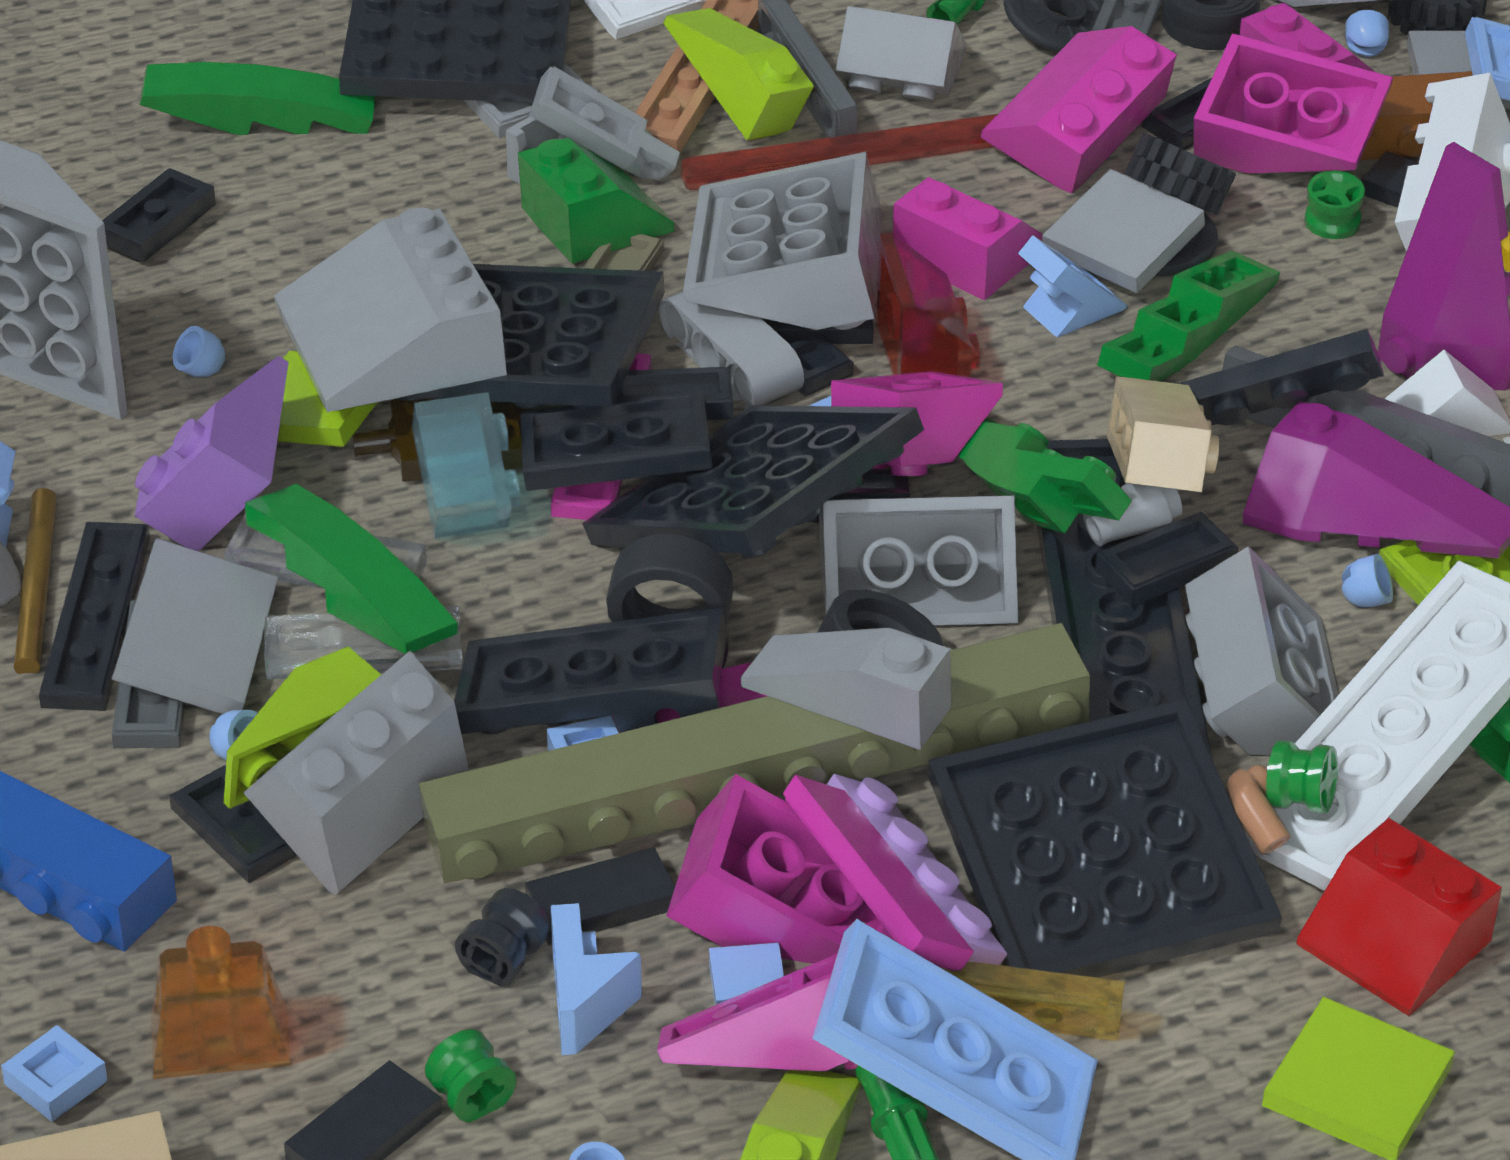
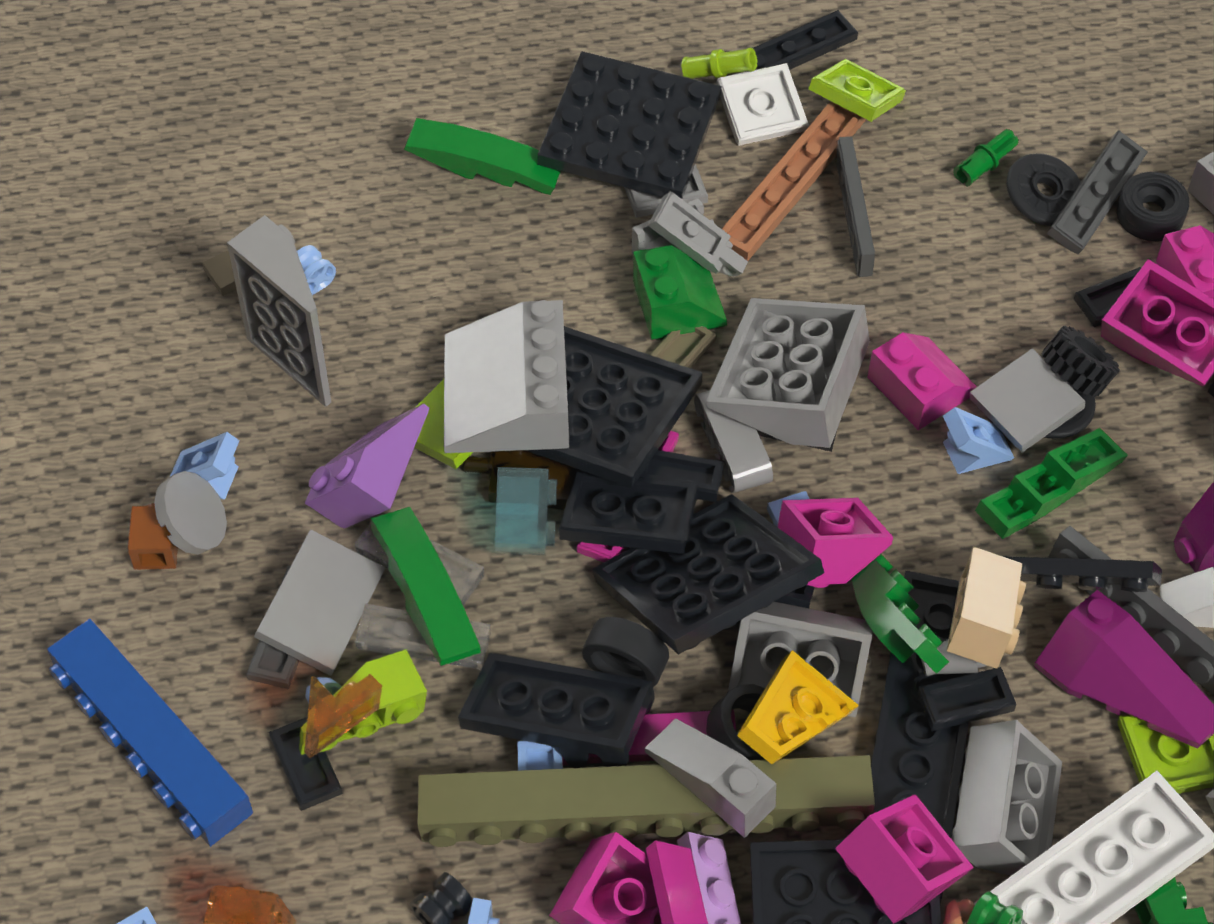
camera: 15 degrees right, 15 degrees up
pearl gold bar [14,488,57,674] -> none
black tile [39,522,150,711] -> none
black plate [102,168,216,263] -> none
light blue hinge [173,326,226,377] -> none
light grey slope [244,651,469,895] -> none
black tile [525,847,675,946] -> none
lime slope [663,8,814,141] -> none
clear red axle [681,114,998,190] -> none
black tile [790,332,854,397] -> none
light grey slope [836,6,967,102] -> none
clear red slope [876,233,980,378] -> none
dark pink slope [981,26,1177,194] -> none
green wheel [1304,170,1365,239] -> none
light blue hinge [1341,554,1393,608] -> none
none -> clear orange slope [304,674,382,758]
none -> yellow wing [737,650,859,764]
none -> dark pink slope [835,794,974,924]

